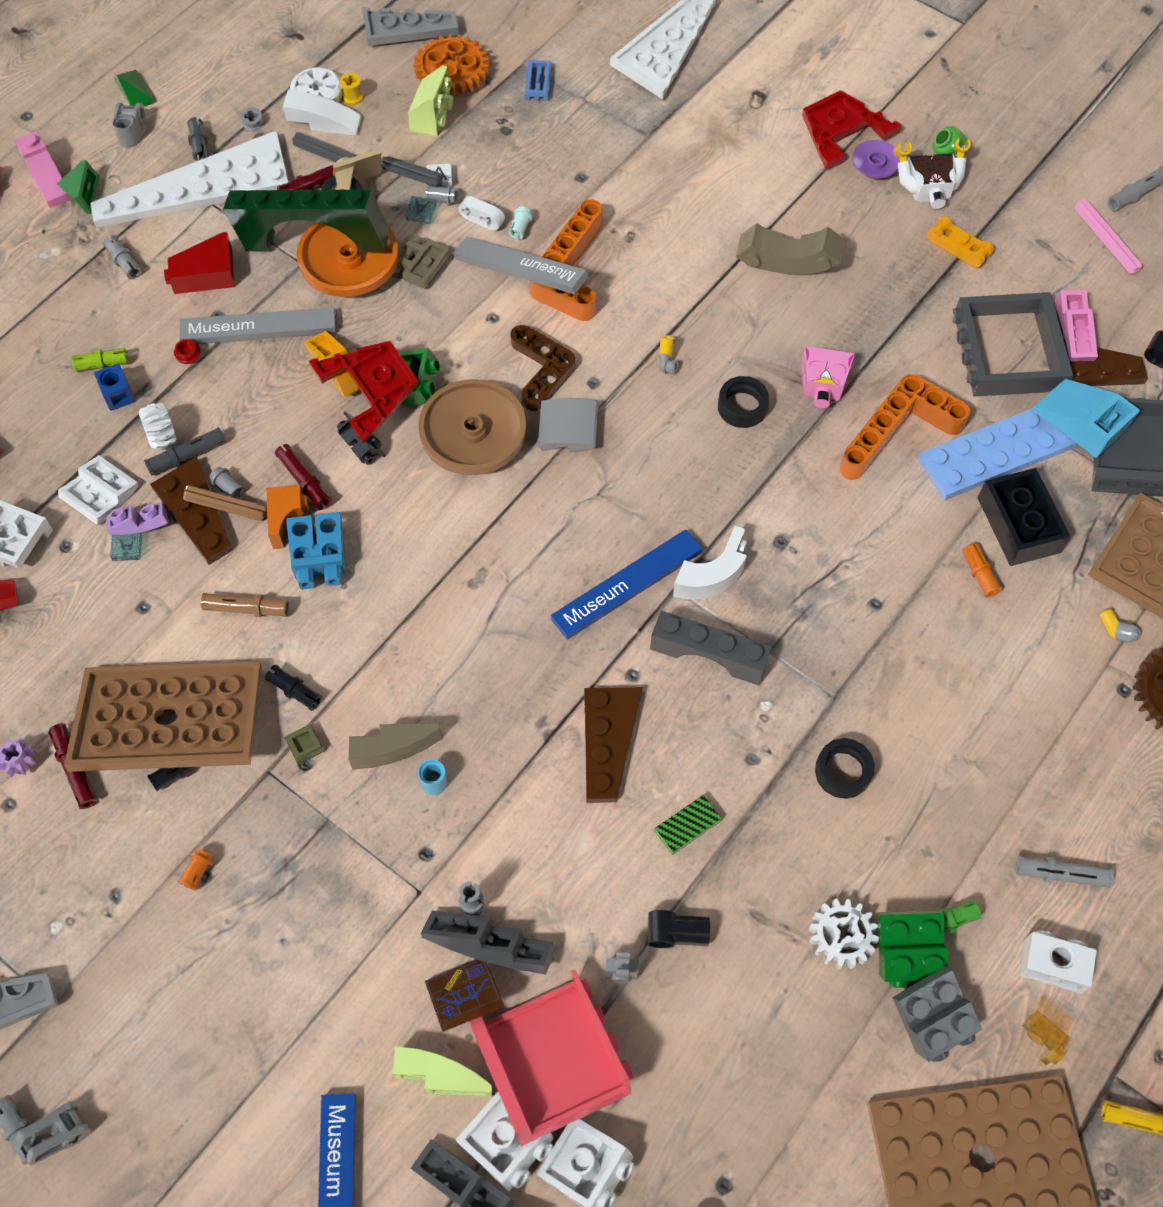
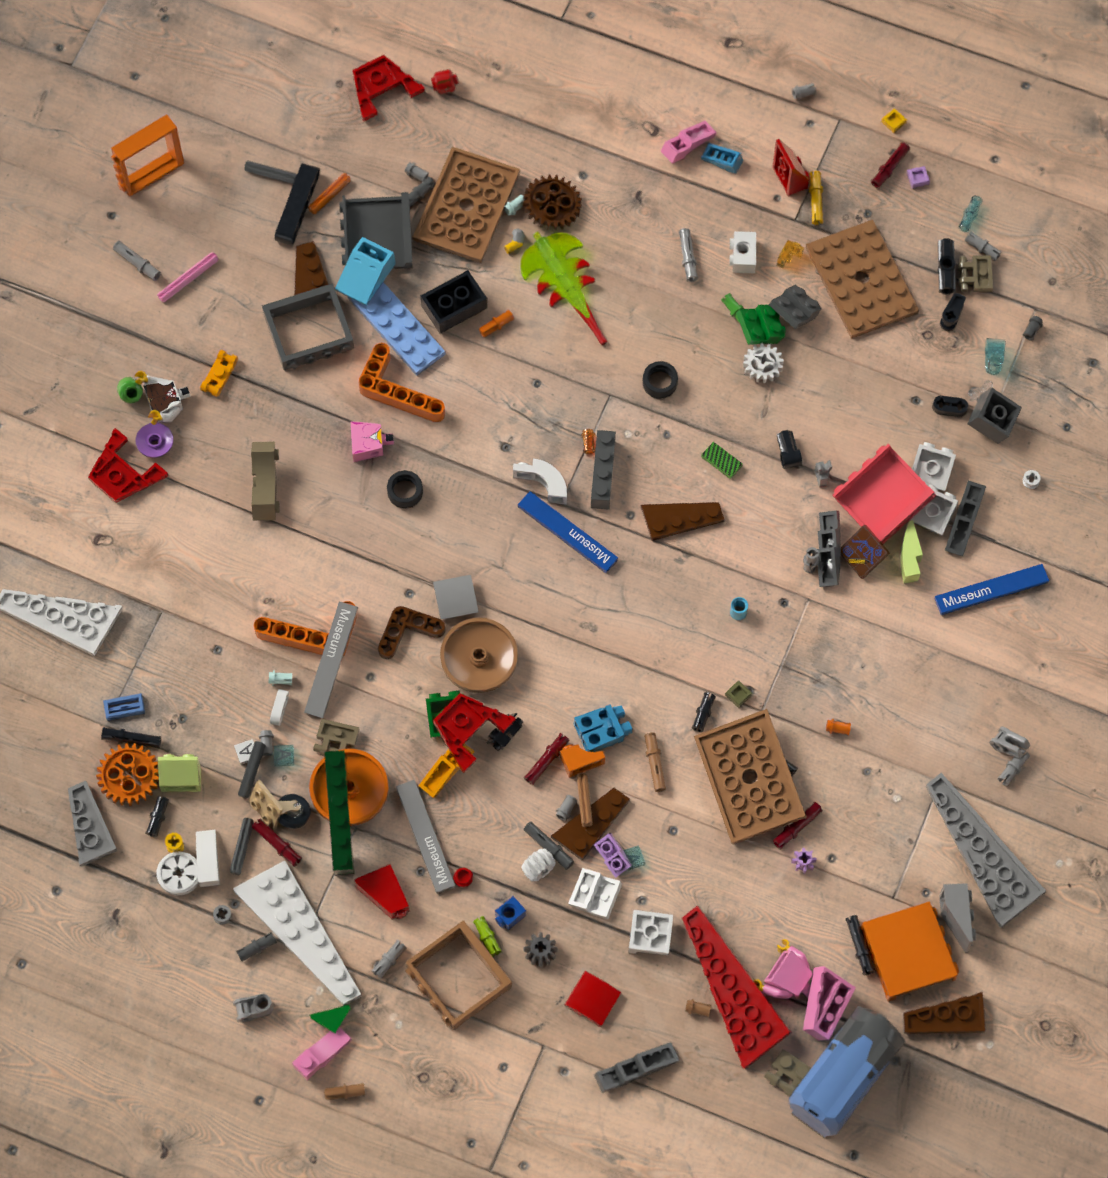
camera: 105 degrees left, 5 degrees up
green slope [115,70,155,107] -> none
dark tan slope [348,723,442,770] -> none
arm [659,335,678,374] -> none
bright pink slope [1055,290,1098,362] -> none
none -> black pin [101,727,162,749]
none -> black pin [145,796,169,837]
none -> medium nougat window [405,920,512,1030]
none -> clear neon green animal [520,232,607,346]
none -> flat silver gear [524,932,558,967]
none -> clear orange pin [581,429,596,454]

